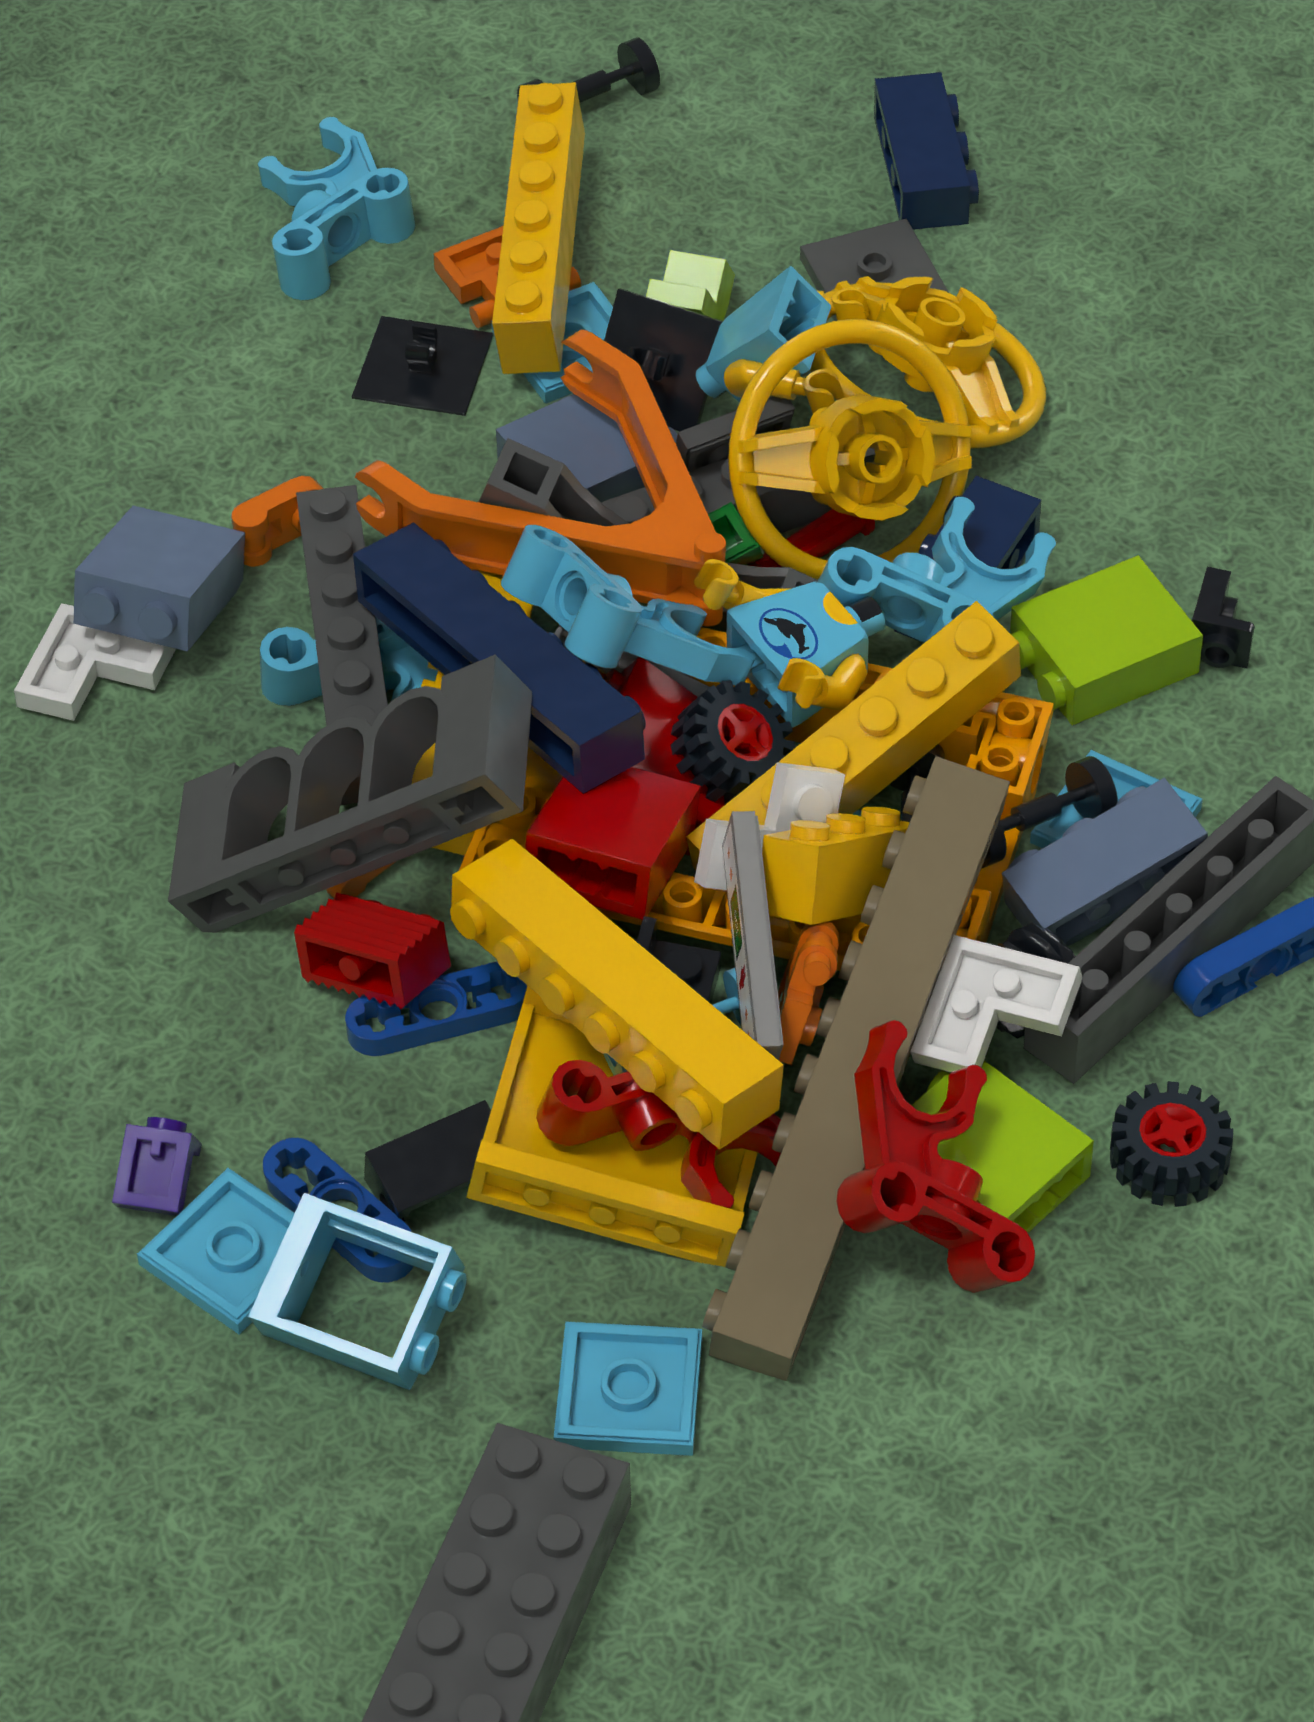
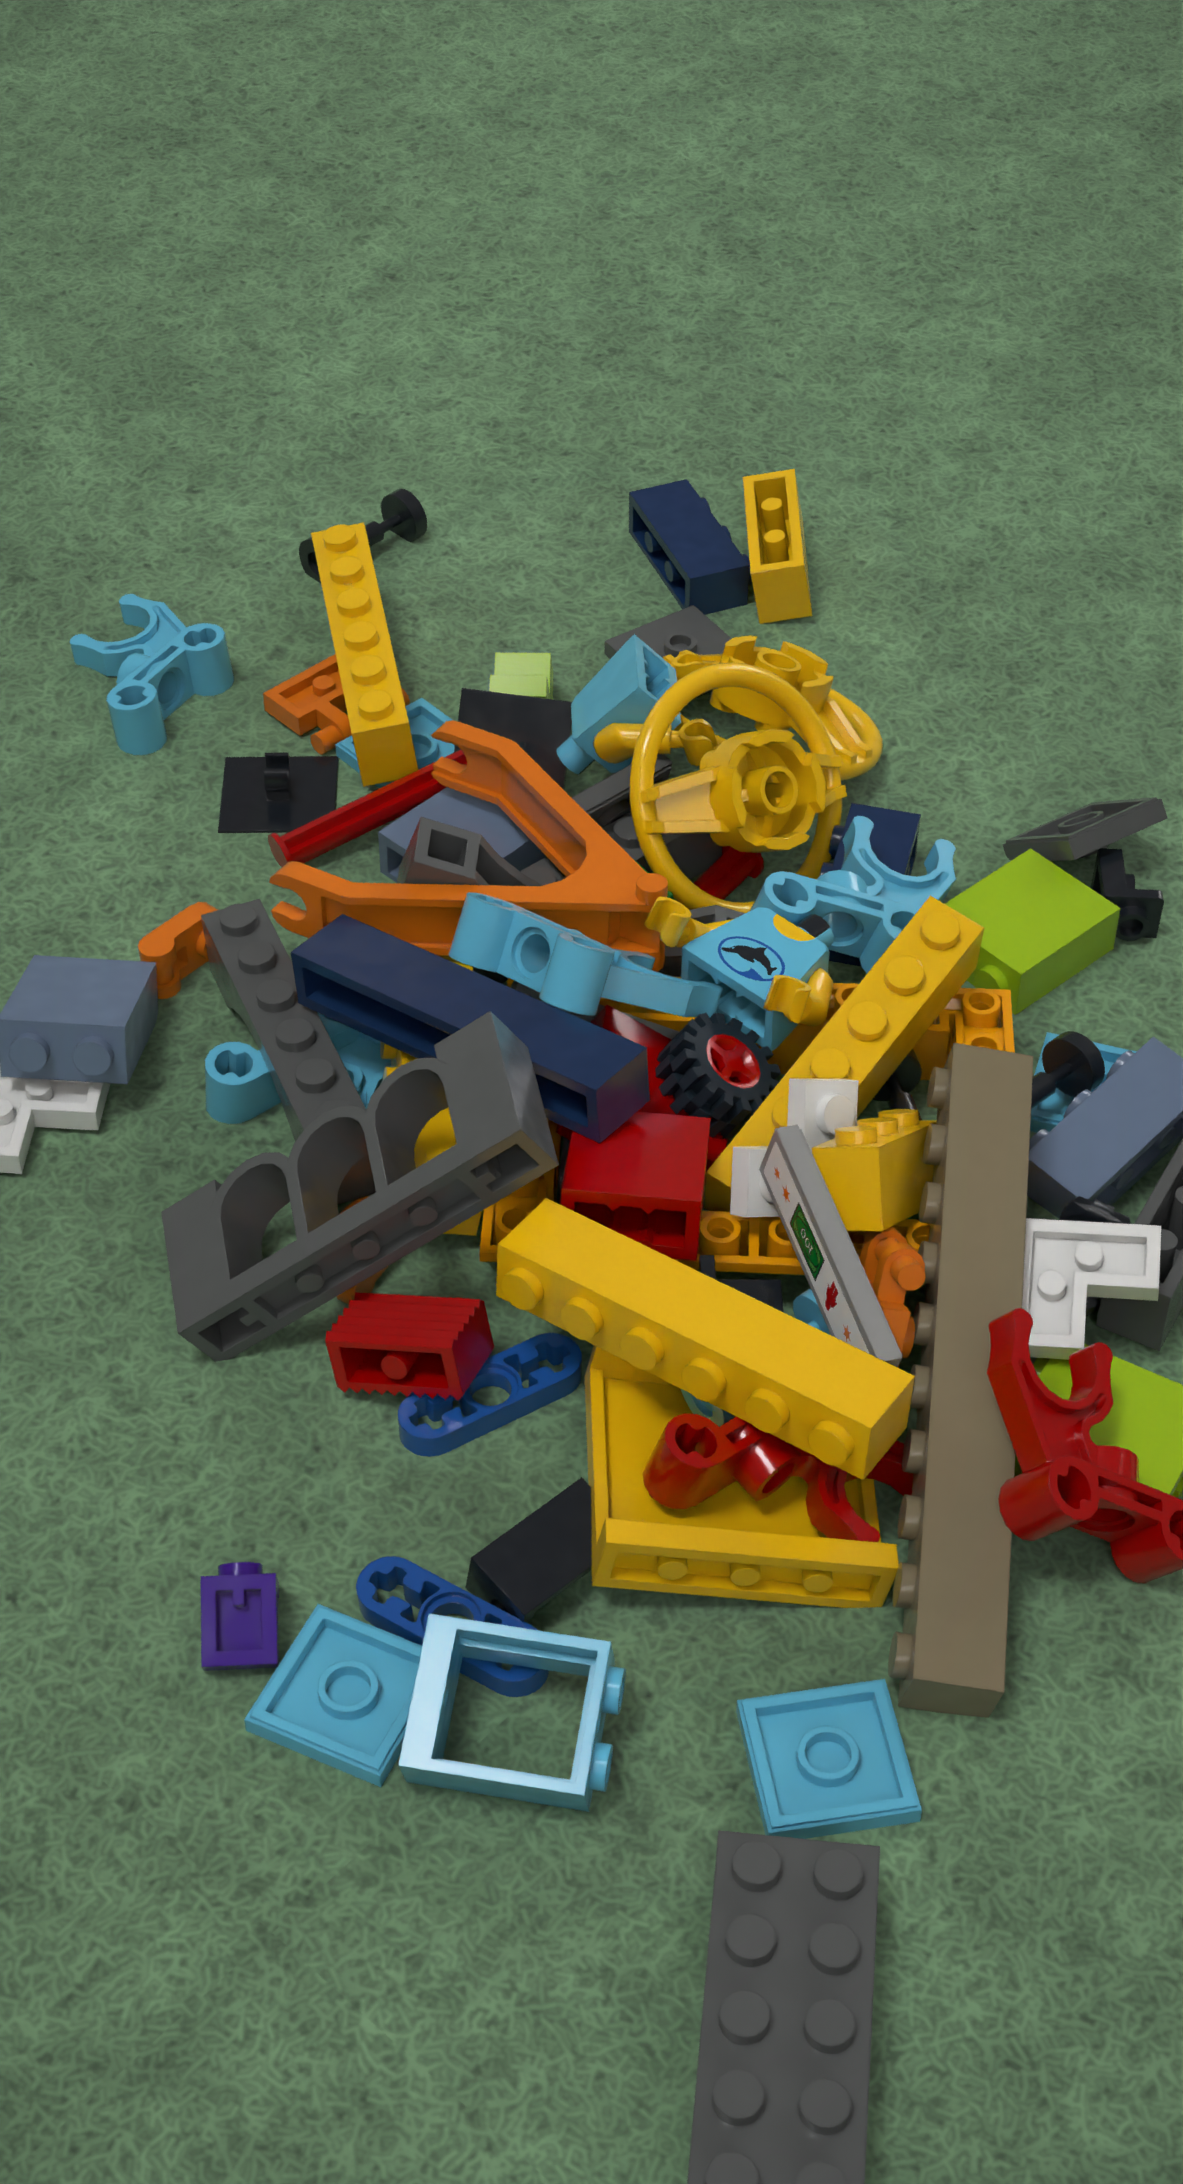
camera: 15 degrees left, 5 degrees down
none -> red axle [268,749,467,867]
none -> yellow brick [743,469,813,624]
none -> dark grey plate [1003,797,1167,861]

